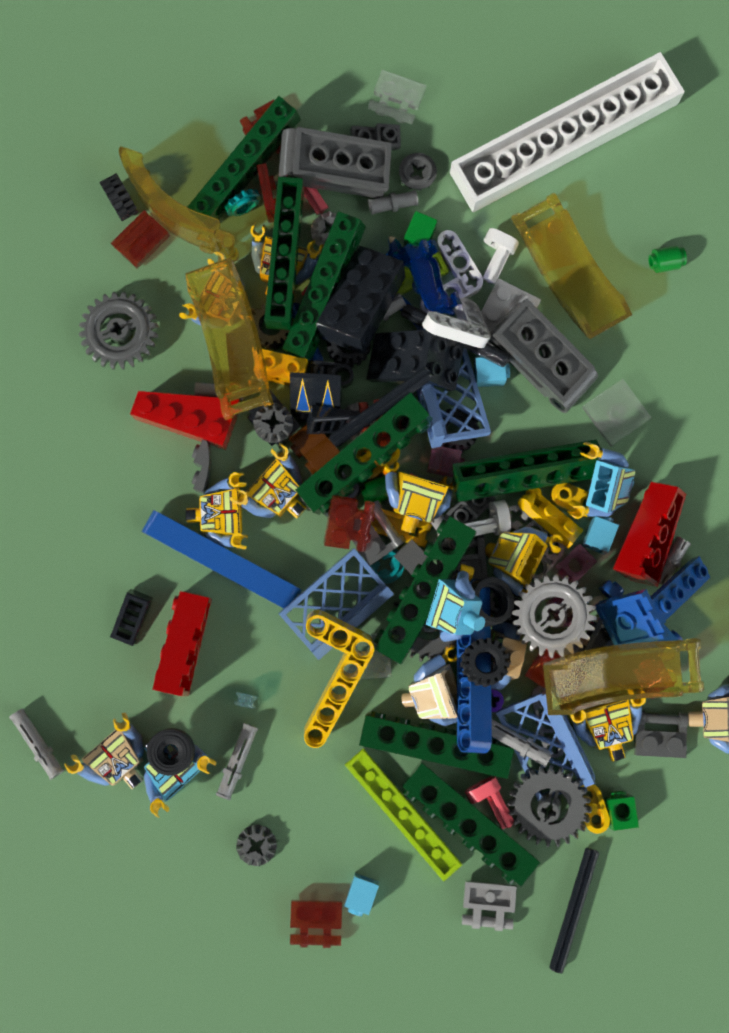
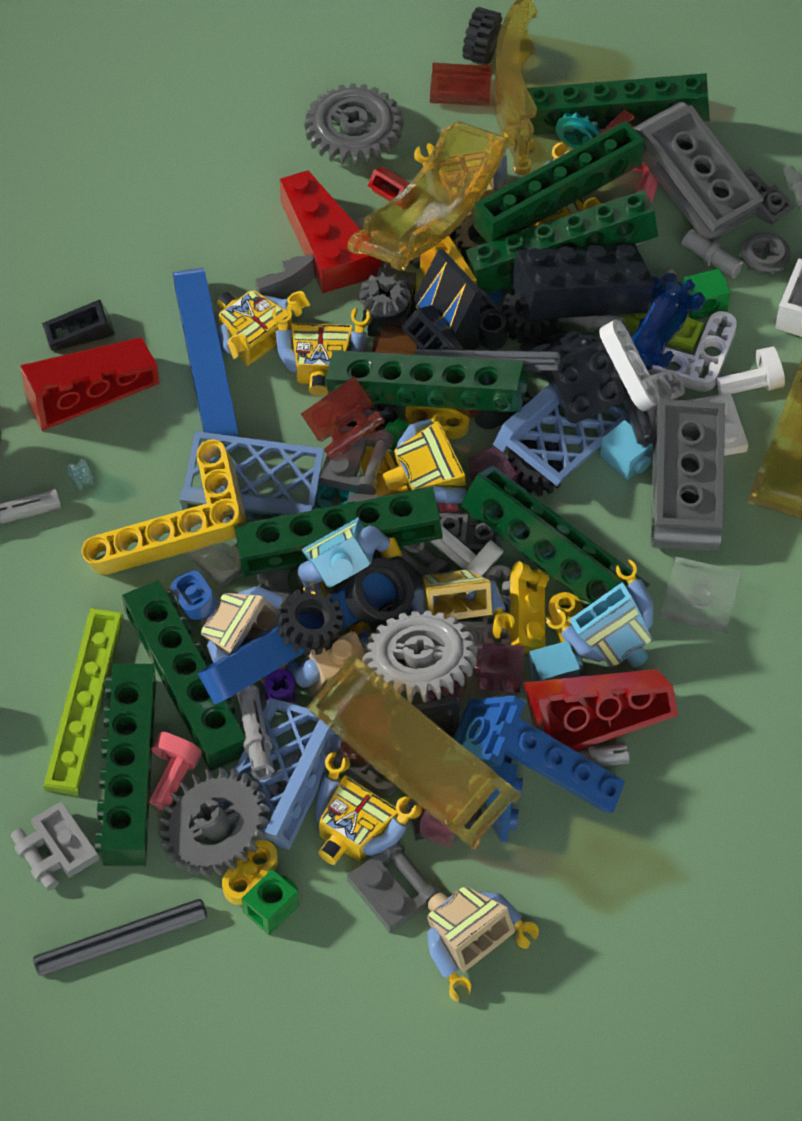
camera: 50 degrees right, 25 degrees down
none -> blue plate [171,570,218,620]
none -> red piece [367,167,414,209]

